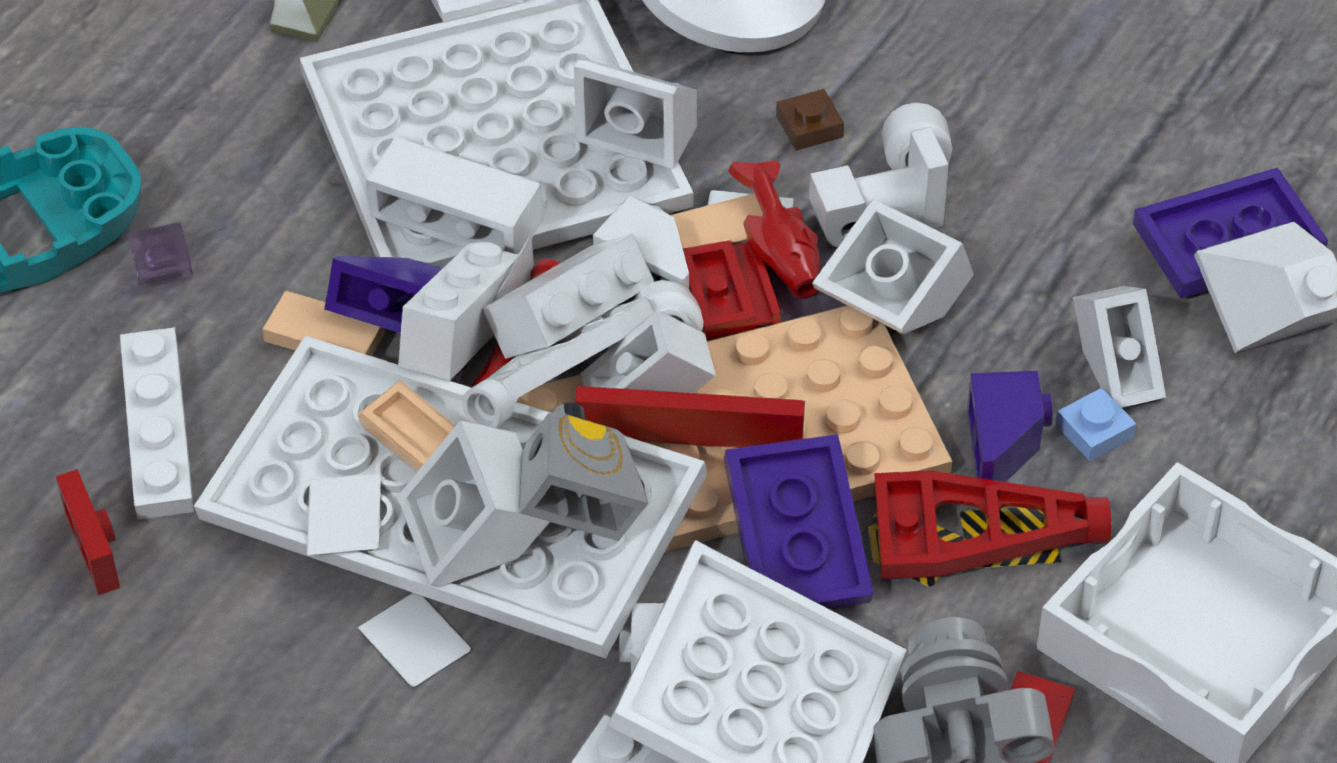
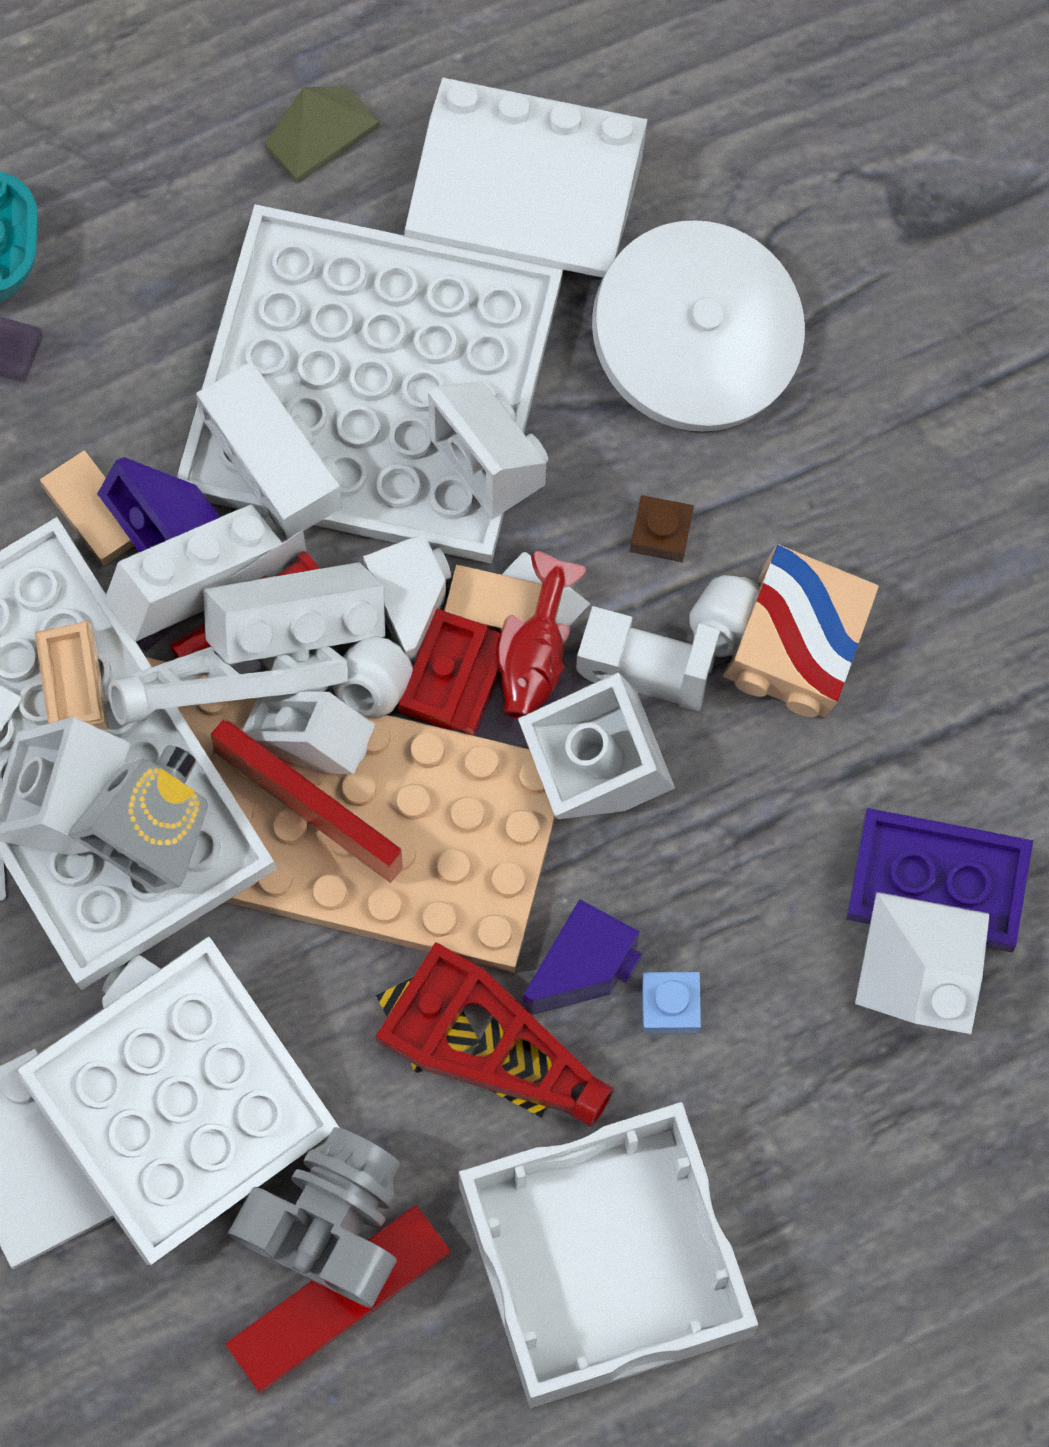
camera: 30 degrees right, 20 degrees up
dark purple plate [723,434,874,609] -> none
white slope [1073,286,1166,408] -> none
none -> panel [723,544,879,718]

